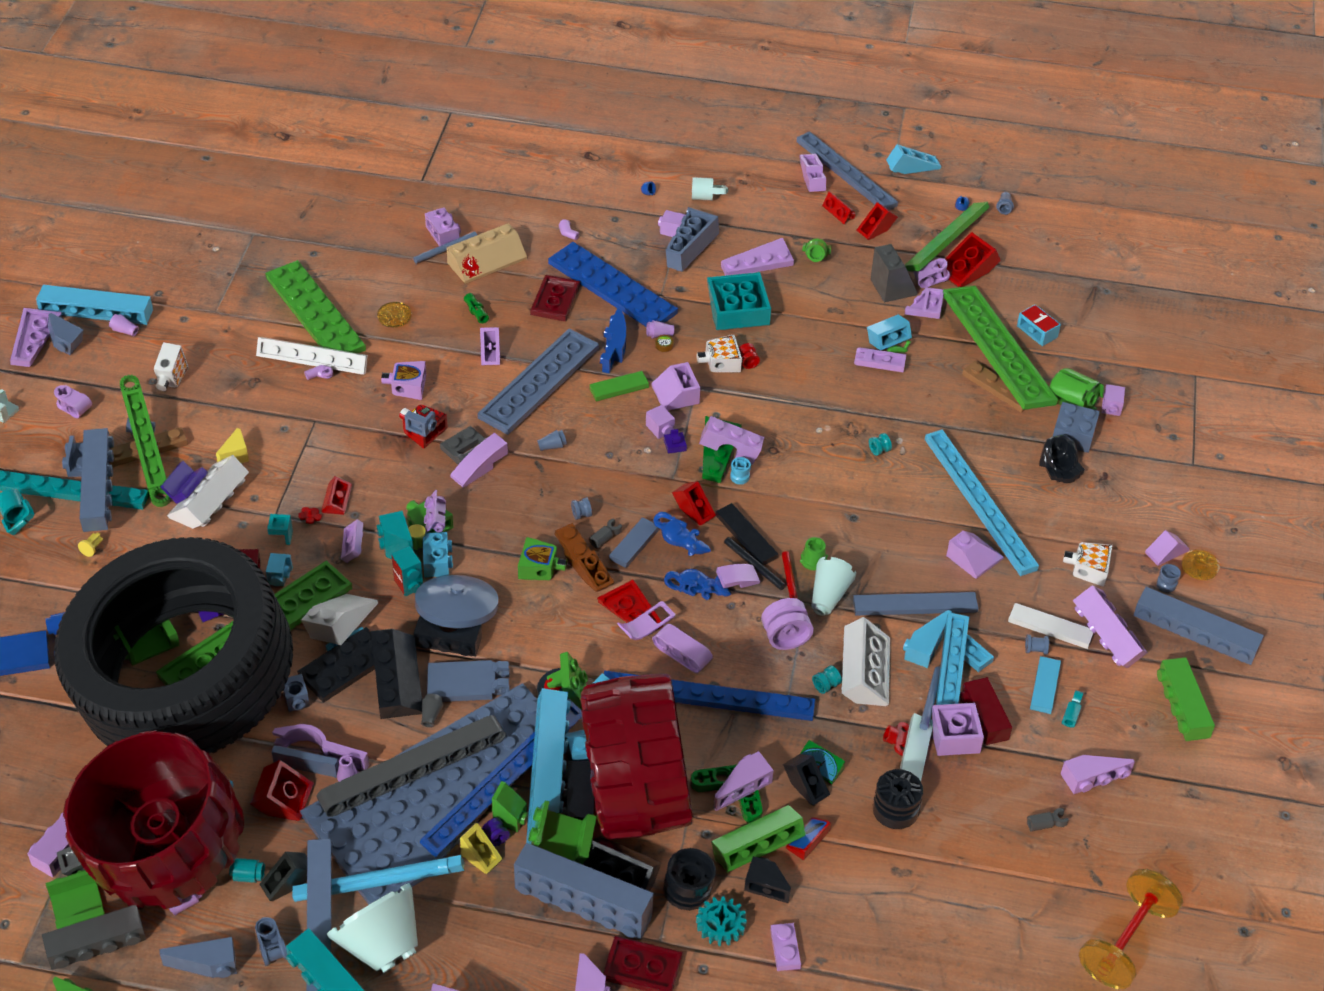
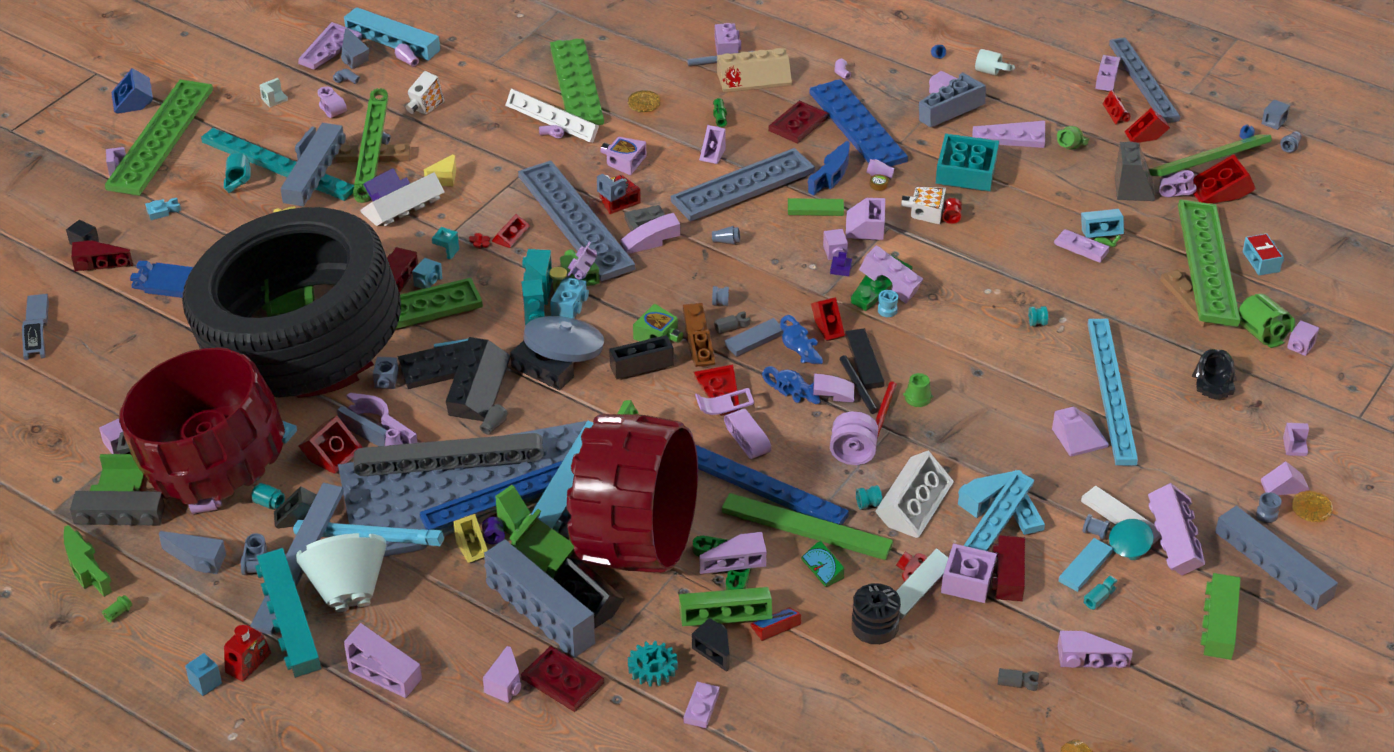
camera: 25 degrees right, 5 degrees down
white slope [301,594,378,645] -> none
lavender plate [341,519,363,563] -> none
sand blue tile [427,660,510,702] -> none
black wheel [663,848,716,911] -> none
black slope [783,754,830,806] -> none
light aqua cone [811,557,856,616] -> none
sand blue tile [853,592,978,616] -> none
medium azure slope [886,144,942,174] -> none
lavender wing [905,287,944,319] -> none
sand blue bar [919,667,940,730] -> none
sand blue brick [1053,402,1100,453] -> none
white torso [1063,542,1112,586] -> none
none -> sand blue arm [333,69,360,84]
none -> sand blue plate [518,161,635,281]
none -> black brick [609,335,674,379]
none -> bright green tile [722,493,893,560]
none -> teal dish [1109,519,1154,560]
none -> sand blue brick [1261,99,1290,130]
none -> lavender panel [1283,423,1309,456]

